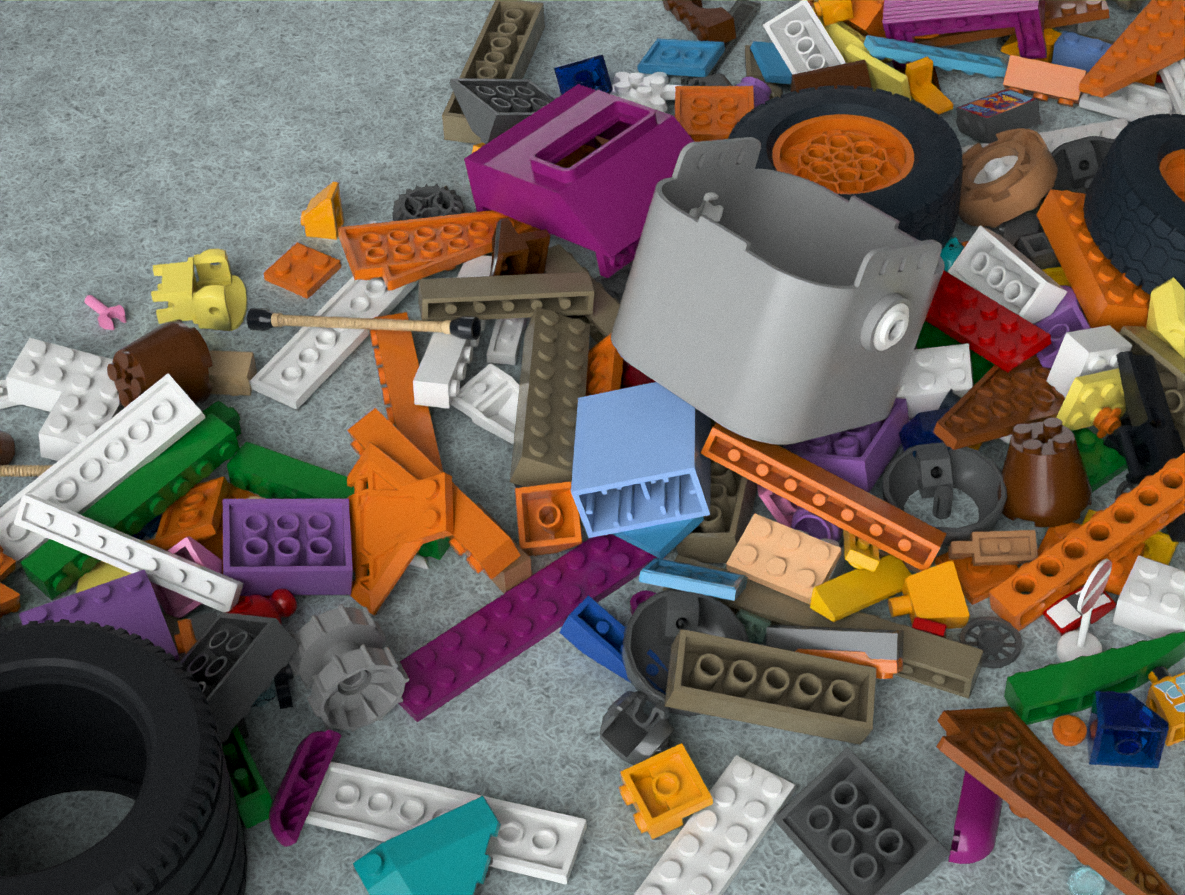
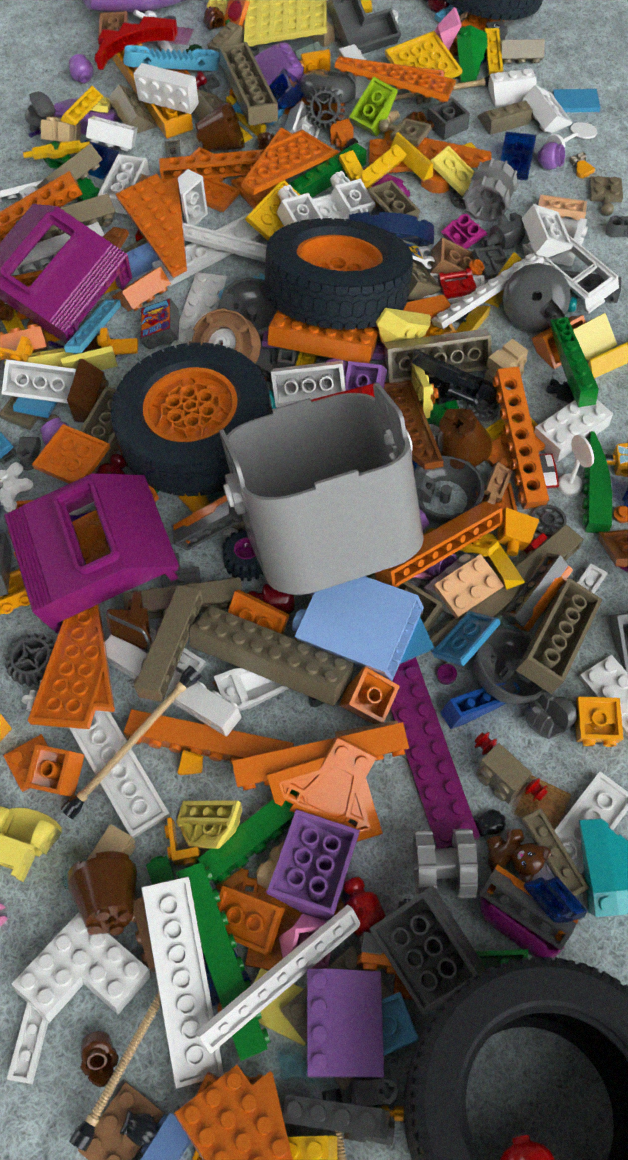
camera: 65 degrees left, 15 degrees up
white brick [1046,325,1133,398] -> none
none -> orange slope [24,744,85,797]
none -> light orange bracket [164,817,202,867]
none -> light yellow wedge [176,800,242,849]
none -> light orange slope [178,750,204,775]
none -> dark tan brick [474,732,548,804]
none -> black animal [474,809,506,837]
none -> dark grey piece [479,865,579,950]
none -> reddish brown animal [486,829,552,884]
none -> clear orange tile [514,775,572,830]
none -> dark tan tile [521,808,589,900]
none -> clear blue slope [523,877,588,923]
none -> white plate [577,564,608,594]

